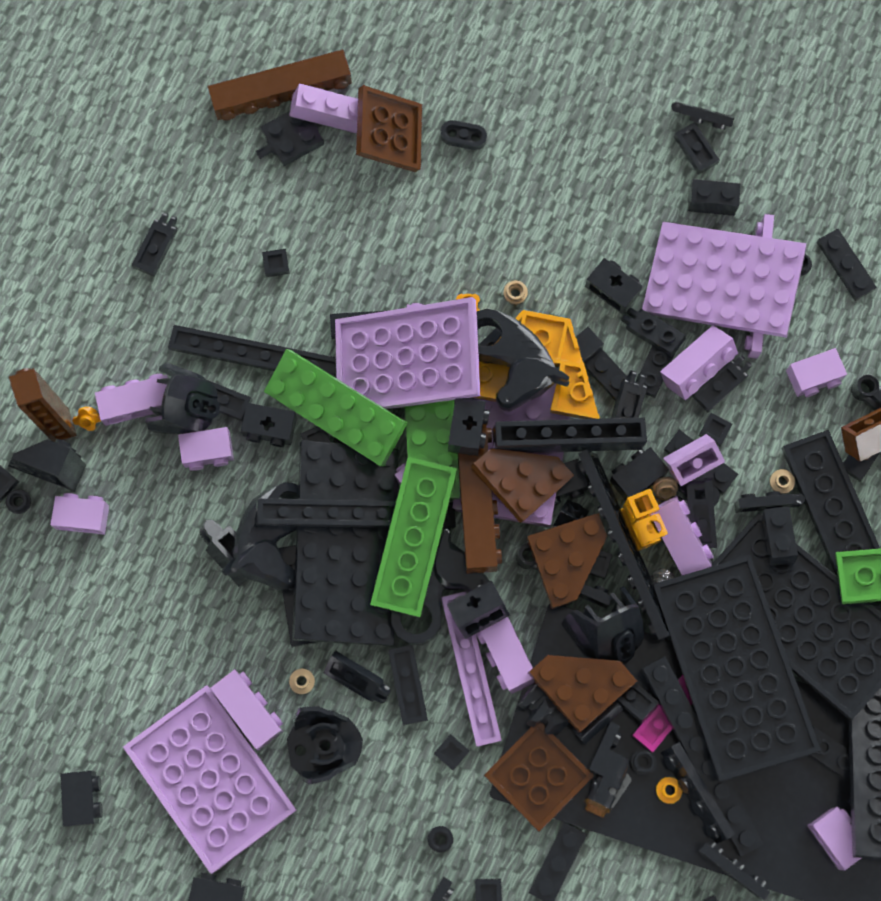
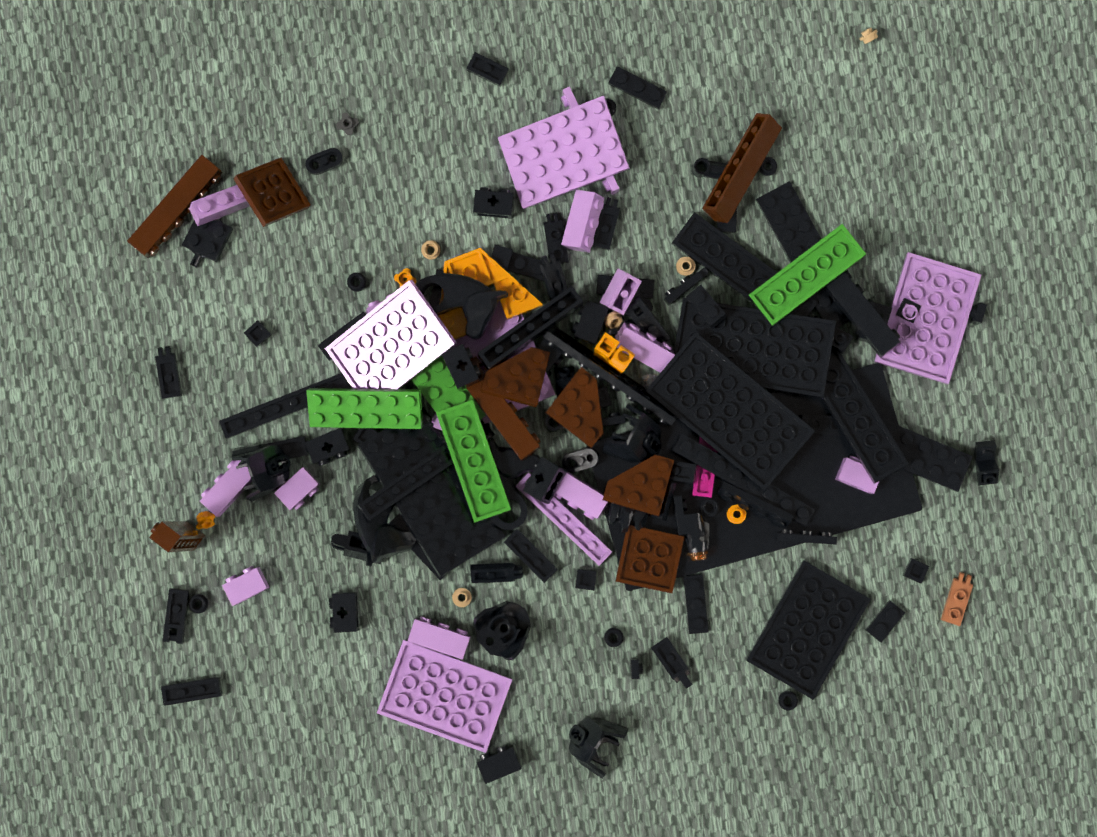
camera: 30 degrees left, 10 degrees up
black wedge [8,439,86,492] -> none
black brick [60,770,103,827] -> none
black hinge [621,308,686,357] -> none
black hinge [671,102,734,130] -> none
black brick [687,179,741,216] -> none
black plate [698,413,732,447] -> none
lavender brick [786,348,847,397] -> none
none -> black brick [329,592,359,633]
none -> dark grey plate [336,113,359,135]
none -> black plate [347,273,366,292]
none -> black plate [562,448,600,473]

